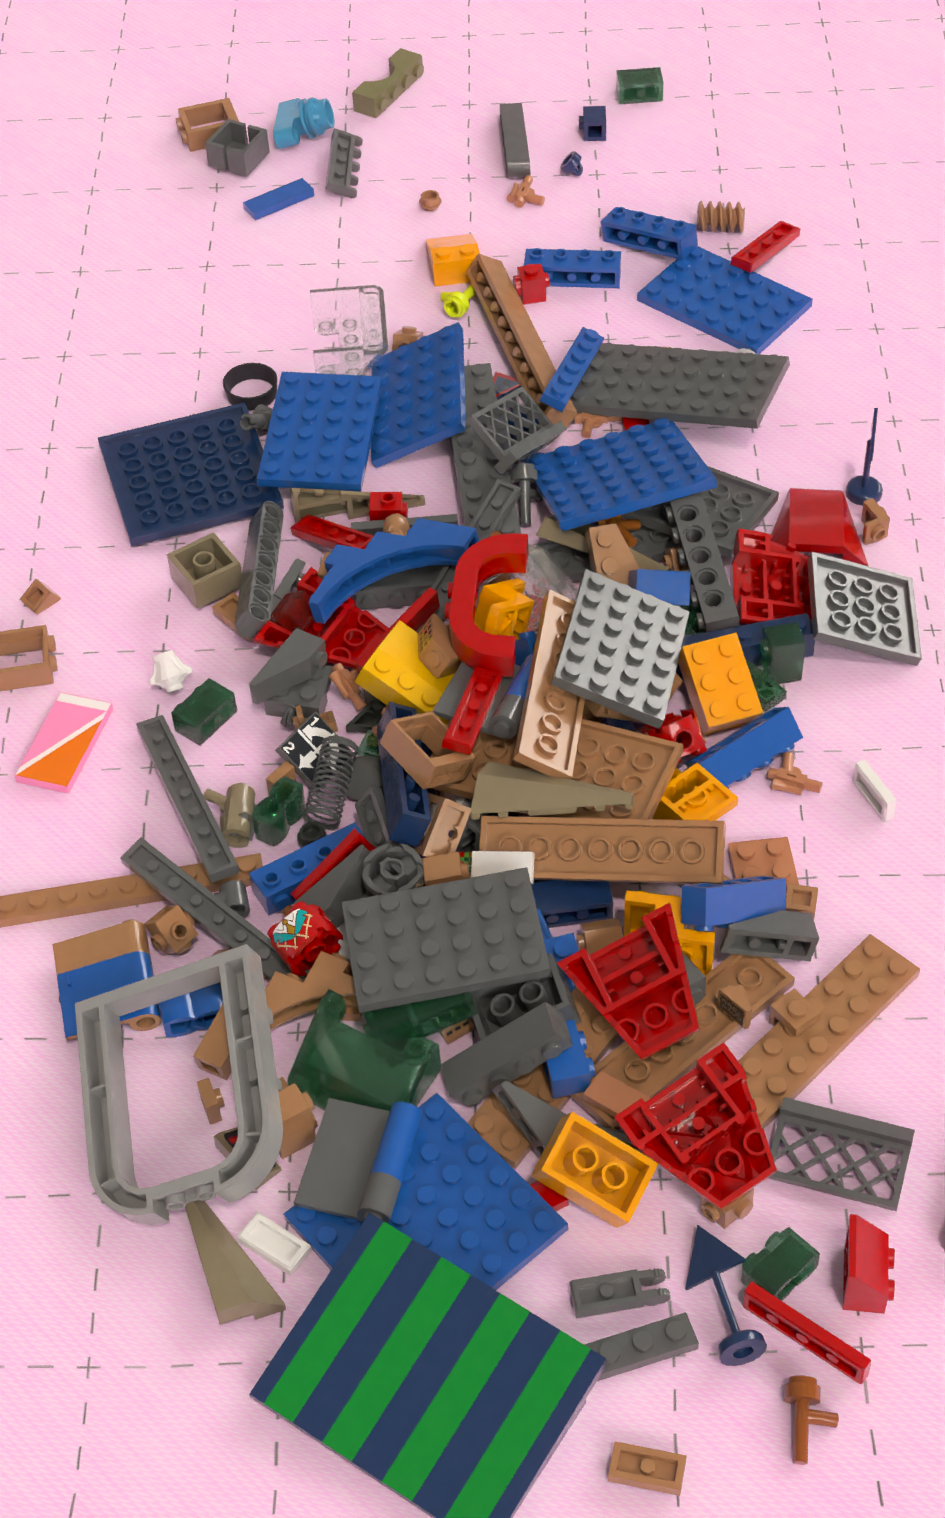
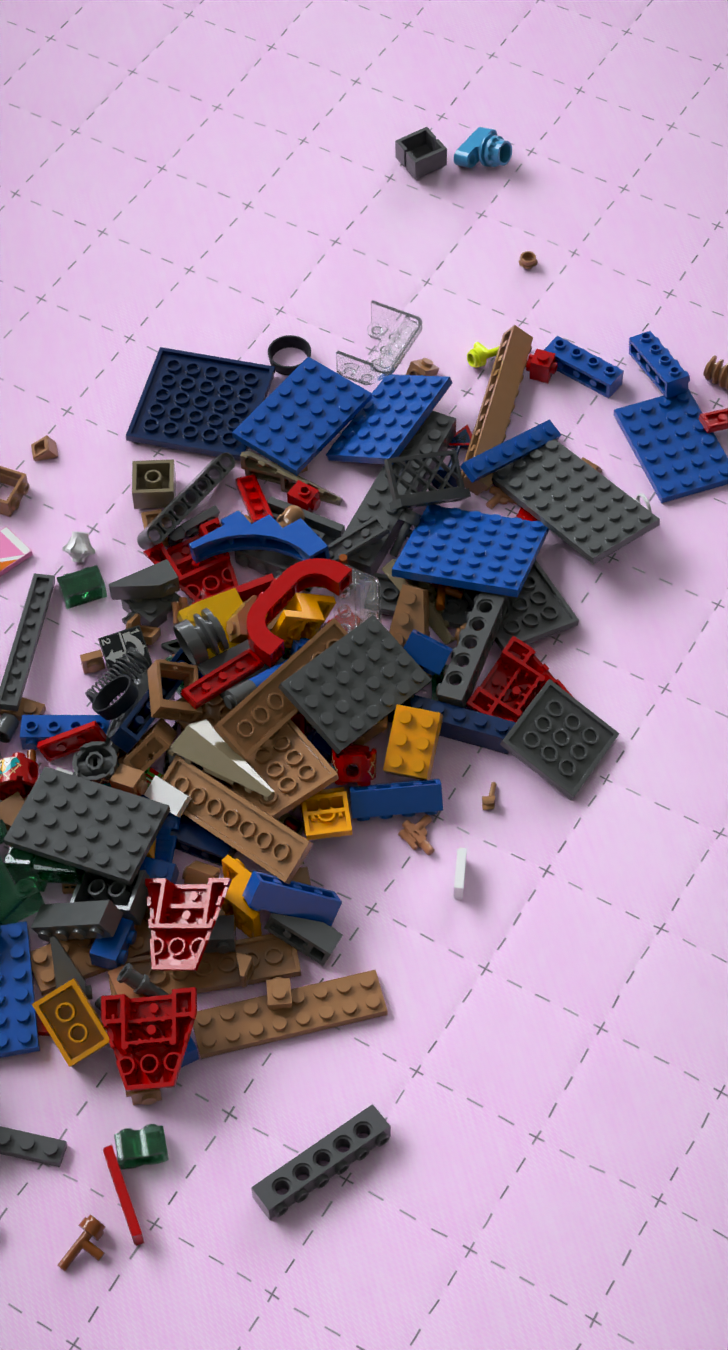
camera: 30 degrees right, 5 degrees up
medium nougat window [176,98,239,152] -> none
dark tan piece [203,783,261,848] -> none
dark grey pin [240,404,273,431] -> none
blue tile [243,178,315,220] -> none
clear green brick [252,776,306,847] -> none
clear red brick [270,589,314,632] -> none
dark grey slope [293,844,370,928] -> none
pearl dark grey plate [297,822,327,847] -> none
dark grey hinge [325,128,363,198] -> none
olive arch [352,48,424,118] -> none
light orange slope [426,234,480,287] -> none
dark grey beam [499,102,531,178] -> none
nougat piece [506,175,545,208] -> none
dark blue tile [560,151,583,176] -> none
dark grey hinge [569,1268,671,1318] -> none
dark blue brick [579,106,606,141] -> none
dark blue piece [685,1225,767,1366] -> none
nougat plate [728,837,799,893] -> none
clear green plate [746,659,787,712] -> none
clear green brick [758,622,806,686] -> none
dark grey fence [768,1097,915,1212] -> none
red wedge [771,488,869,566] -> none
medium nougat plate [786,883,818,919] -> none
slope [843,1214,895,1314] -> none
dark blue piece [845,408,883,506] -> none
medium nougat bracket [861,498,890,545] -> none
none -> black tyre [92,675,139,720]
none -> dark grey pin [117,963,170,997]
none -> dark grey wheel [173,608,229,665]
none -> medium nougat hand [482,782,497,810]

